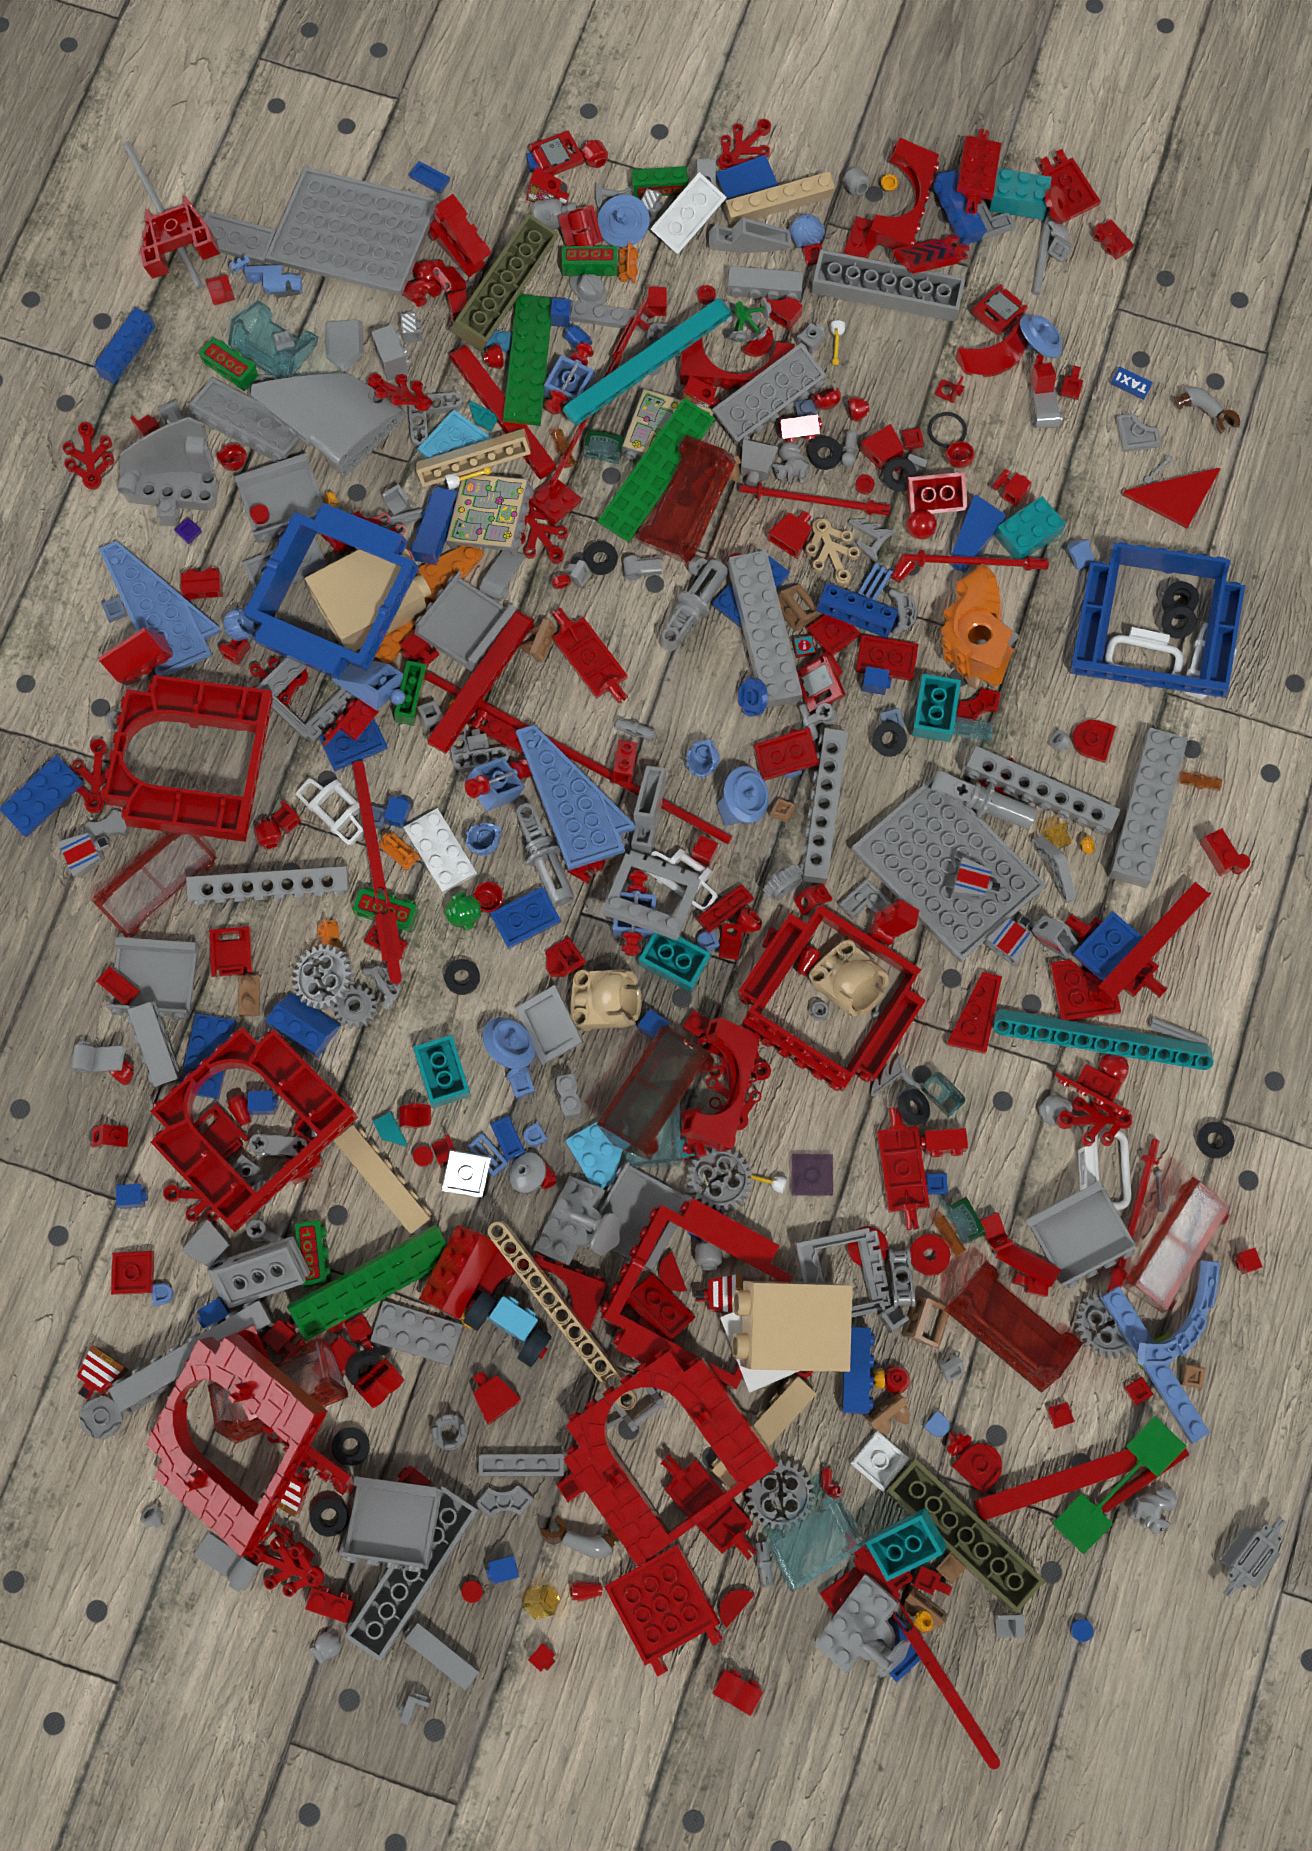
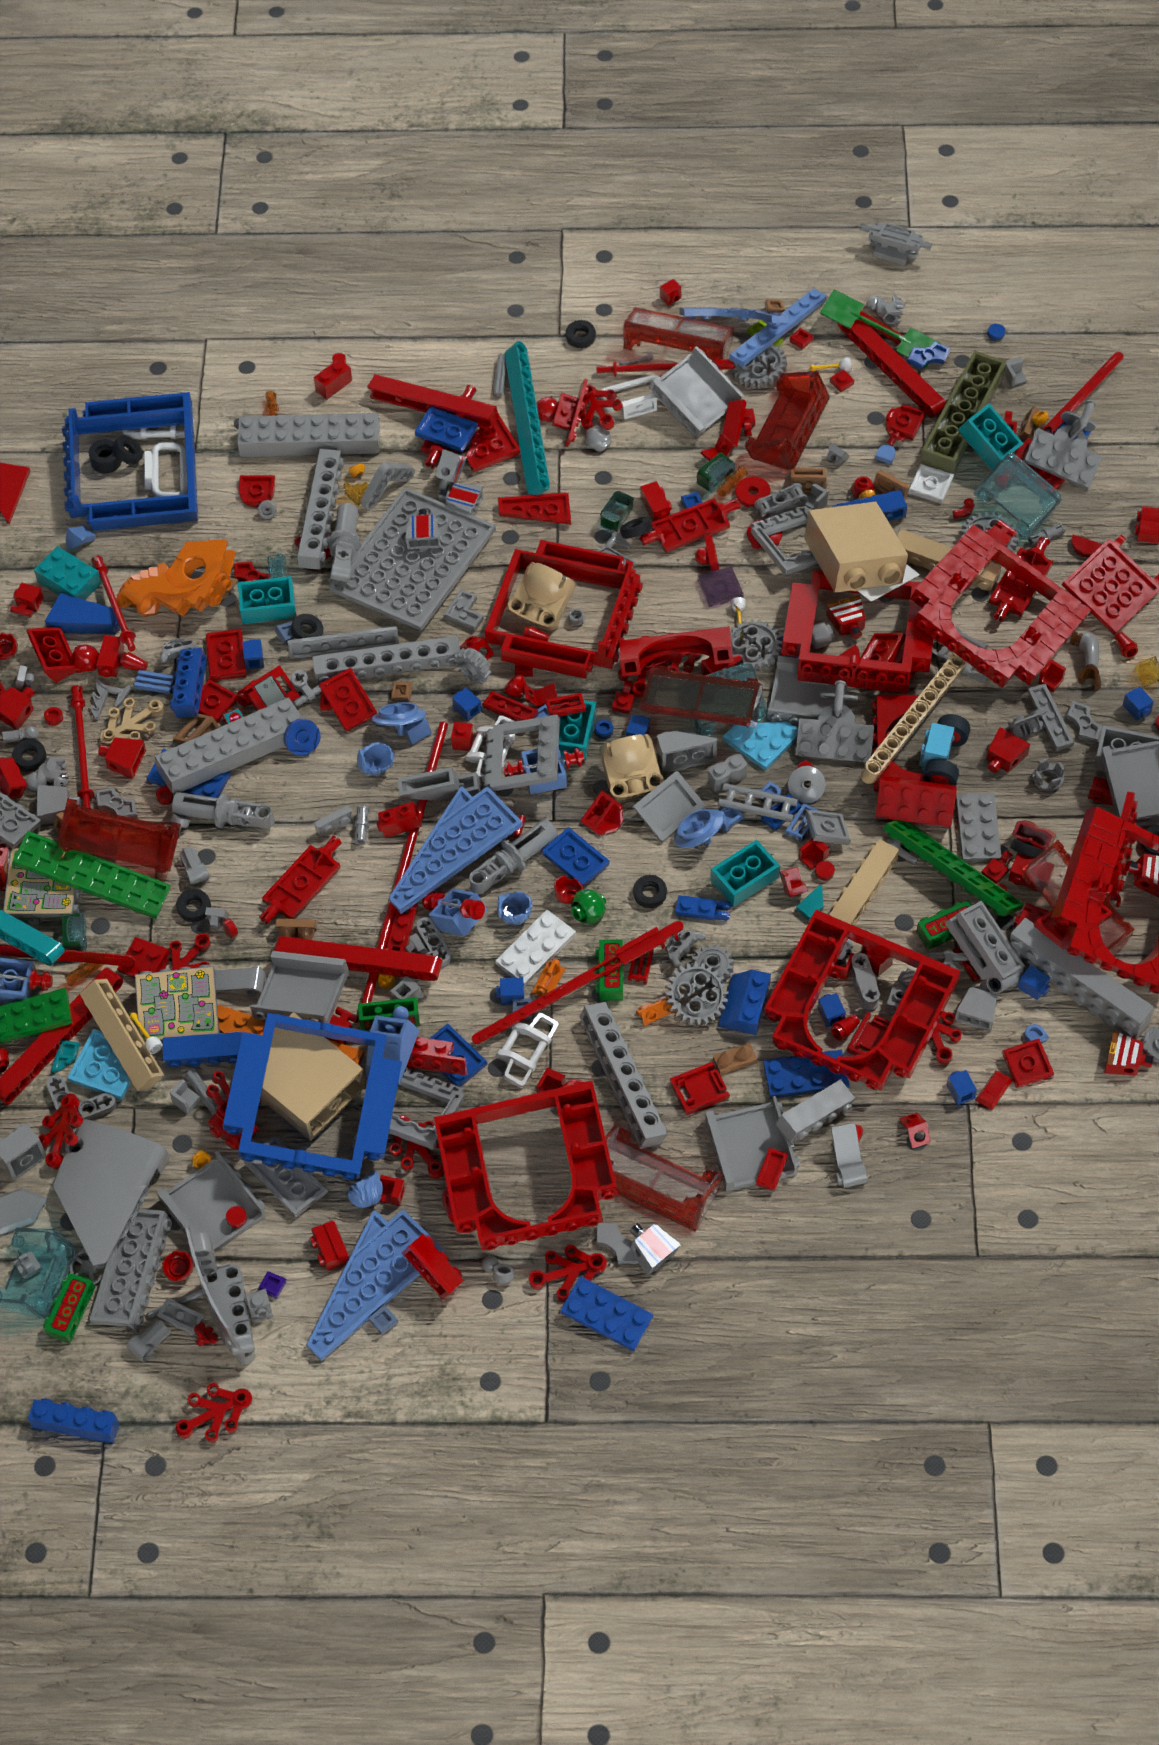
camera: 105 degrees left, 15 degrees down
red panel [130,415,160,437] -> none
red hinge [868,900,920,946] -> none
black tyre [883,457,917,491] -> none
none -> light grey tile [95,787,138,822]
none -> red brick [96,635,125,677]
none -> light grey tile [288,626,399,659]
none -> light grey plate [314,806,353,838]
none -> blue brick [452,687,482,721]
none -> red tile [545,693,586,717]
none -> blue tile [595,720,613,739]
none -> light grey slope [657,731,717,774]
none -> blue hinge [676,895,732,921]
none -> red tile [695,534,720,574]
none -> light grey bar [718,783,798,822]
none -> hinge [809,357,851,372]
none -> tile [907,342,950,370]
none -> red tile [975,1070,1013,1110]
none -> red brick [985,520,1017,547]
none -> light grey hinge [1004,709,1048,738]

